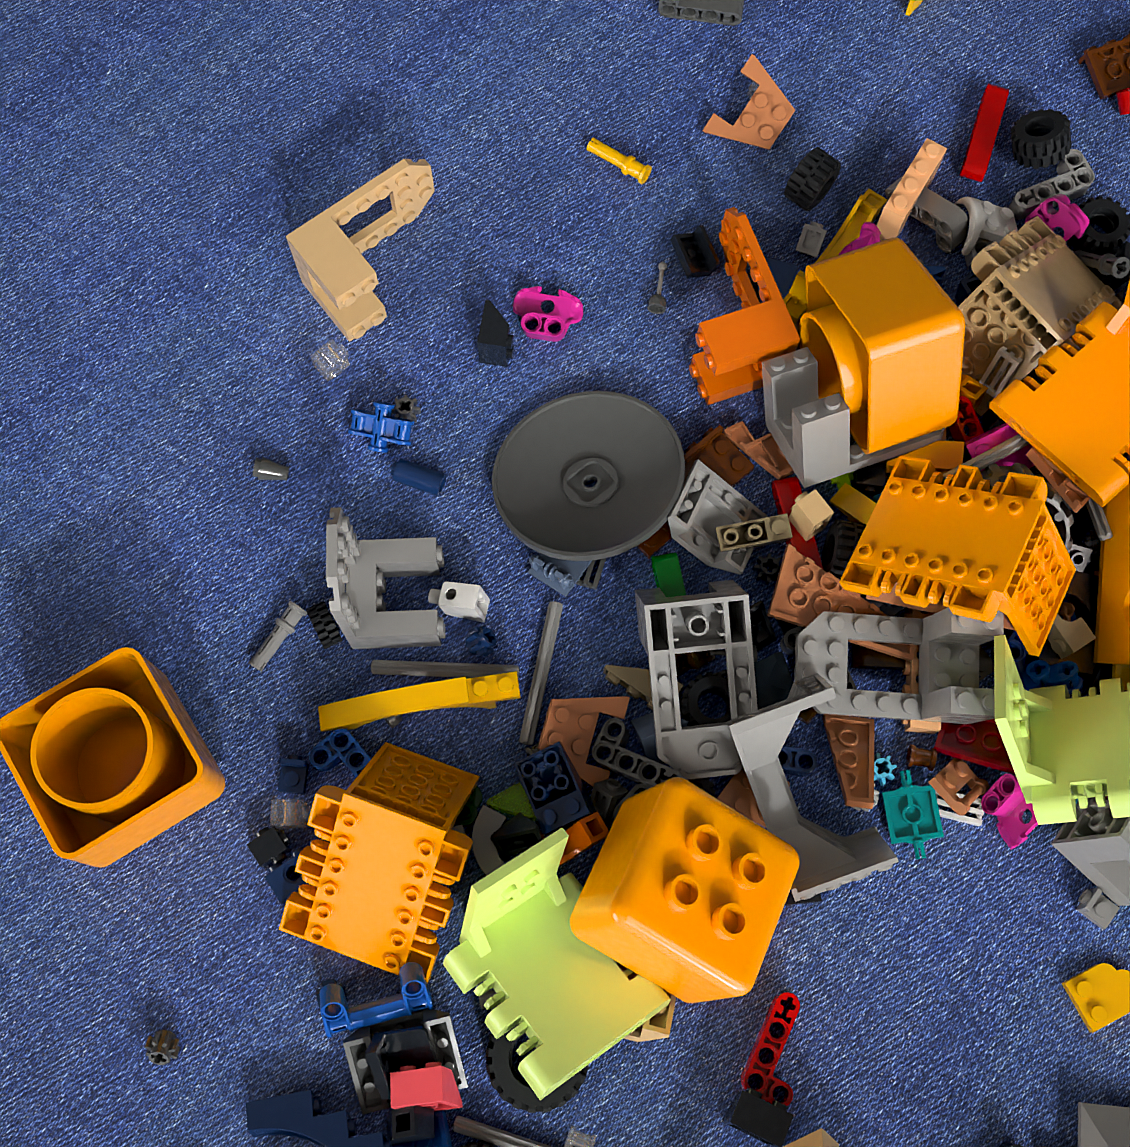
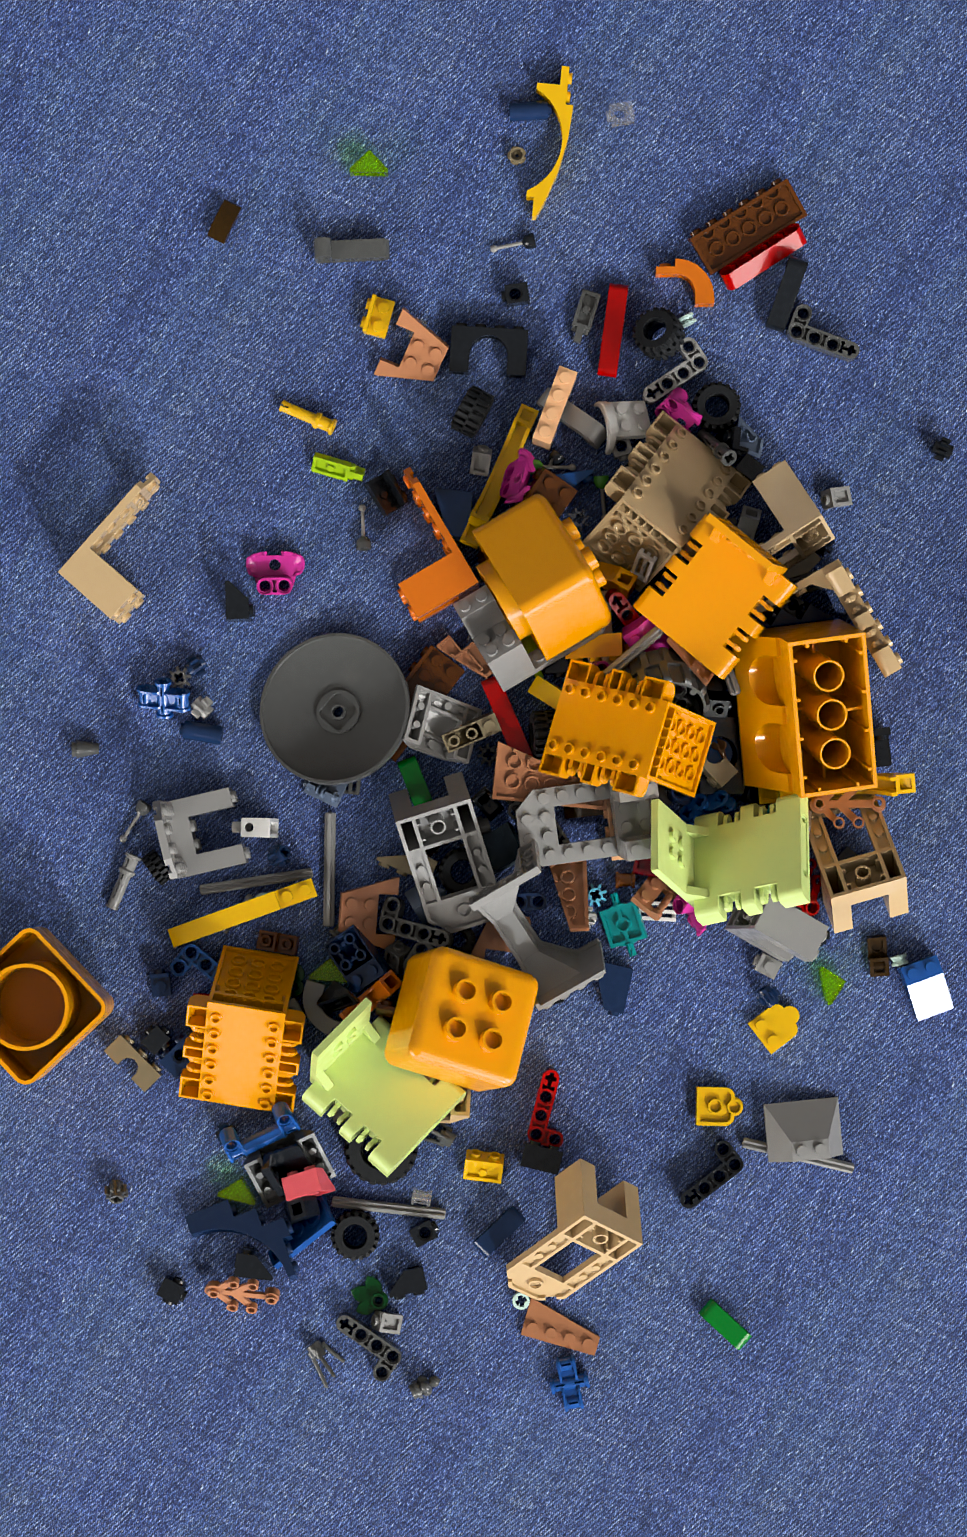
camera: 10 degrees left, 15 degrees up
clear brick [270,799,311,829] -> none
clear brick [310,339,350,382] -> none
tan brick [788,489,834,541] -> none
none -> dark tan arch [104,1034,163,1092]
none -> hinge [120,799,152,843]
none -> dark blue gear [185,653,208,677]
none -> light grey gear [191,696,214,719]
none -> clear neon green slope [217,1176,257,1205]
none -> reddish brown slope [256,929,300,956]
none -> lime hinge [311,452,366,482]
none -> yellow bracket [360,294,395,339]
none -> reddish brown slope [375,1000,396,1018]
none -> dark grey plant [424,1123,456,1148]
none -> black arch [449,323,528,379]
none -> yellow bracket [463,1149,505,1184]
none -> hinge [490,233,536,253]
none -> black brick [501,282,530,307]
none -> dark grey hinge [571,289,601,344]
none -> hinge [594,475,609,520]
none -> dark blue slope [598,962,633,1017]
none -> orange arch [655,259,714,307]
none -> light aqua bush [678,312,697,328]
none -> yellow plate [695,1086,743,1126]
none -> dark blue gear [756,984,780,1008]

